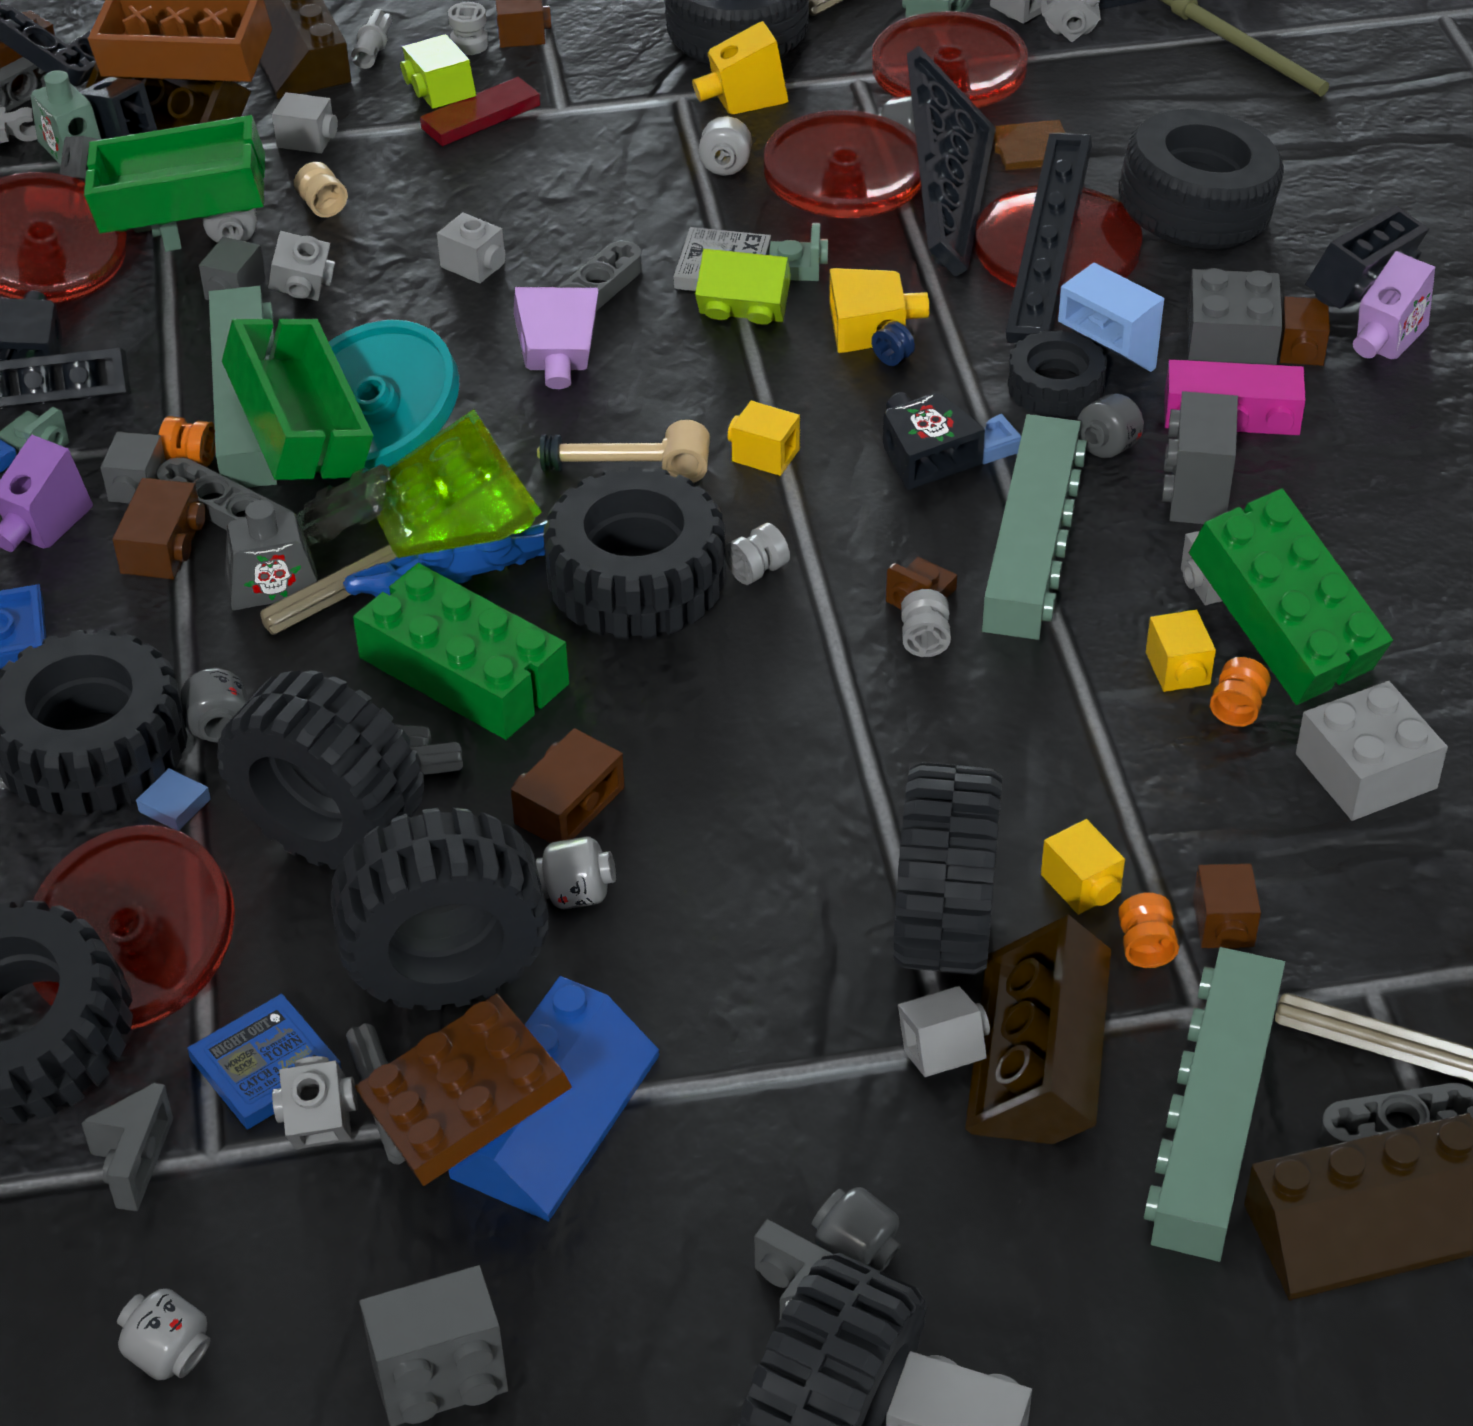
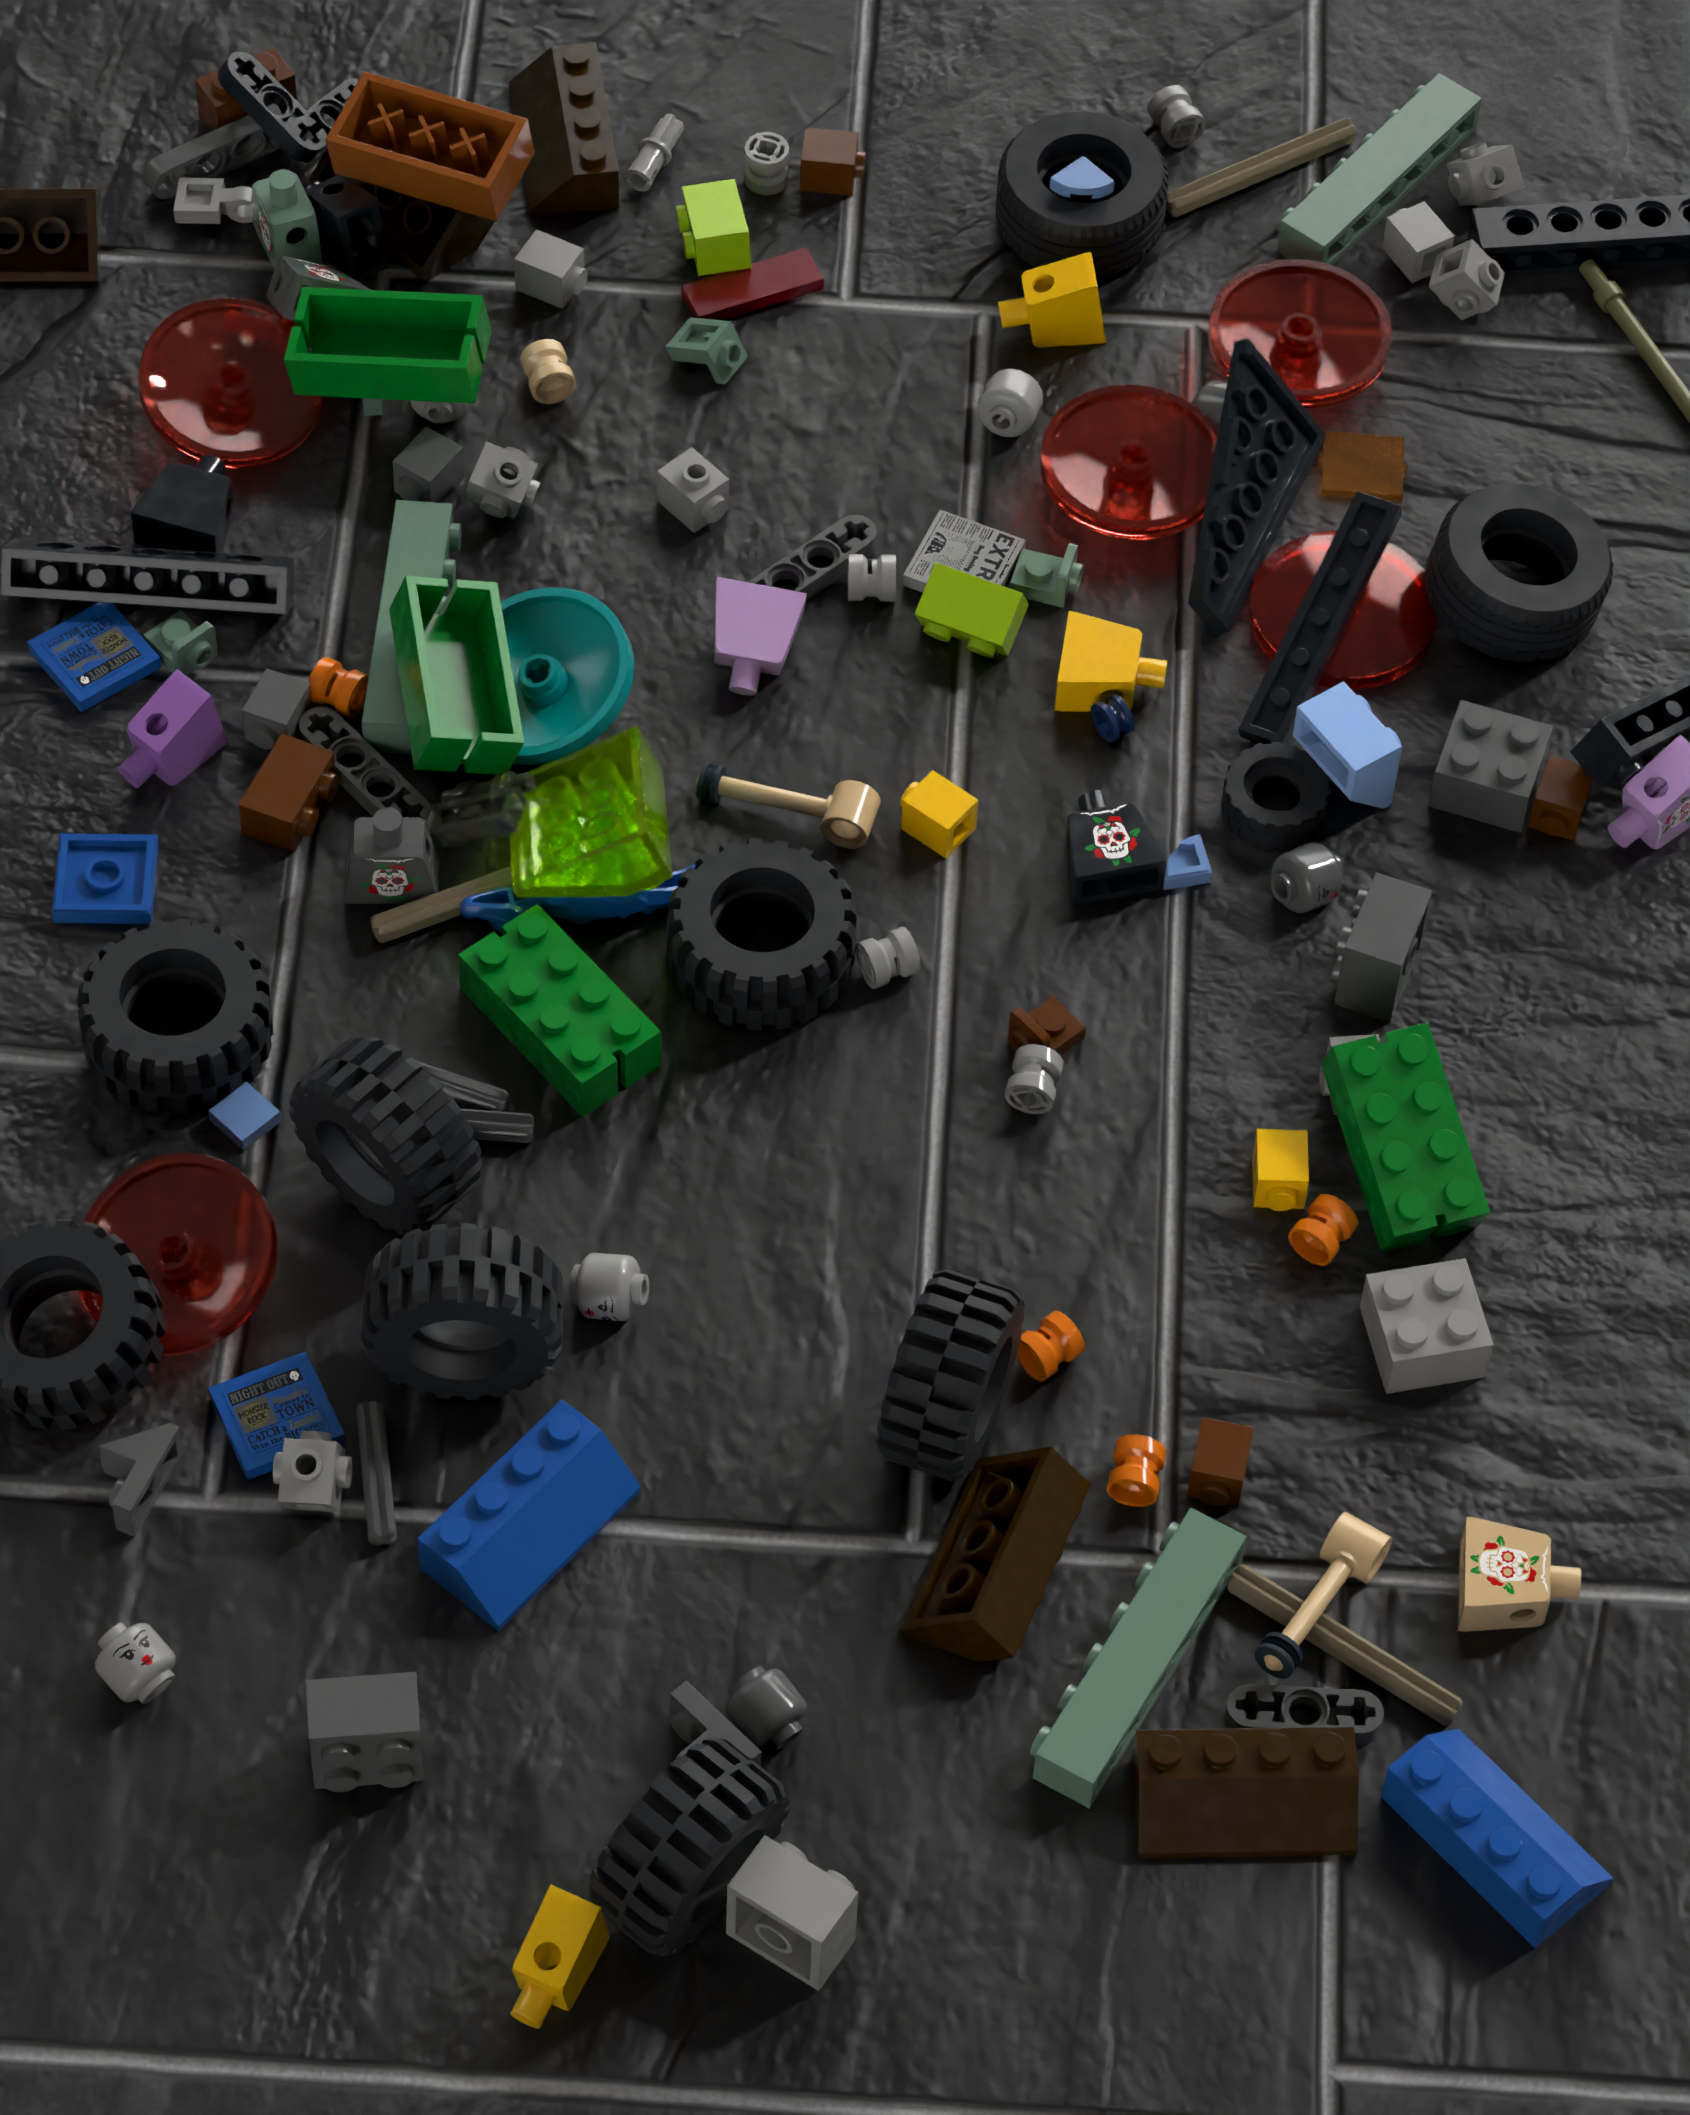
camera: 10 degrees right, 10 degrees up
dark grey head [181,668,247,742] -> none
reddish brown plate [354,993,572,1186] -> none
reddish brown brick [511,728,625,843] -> none
light grey brick [898,986,990,1077] -> none
sand green brick [982,414,1087,640] -> none
yellow brick [1041,819,1125,915] -> none
dark pink brick [1165,359,1306,435] -> none
none -> sand green bracket [665,317,747,384]
none -> light grey wheel [848,554,896,602]
none -> orange wheel [1016,1310,1085,1382]
none -> tan piece [1254,1512,1393,1679]

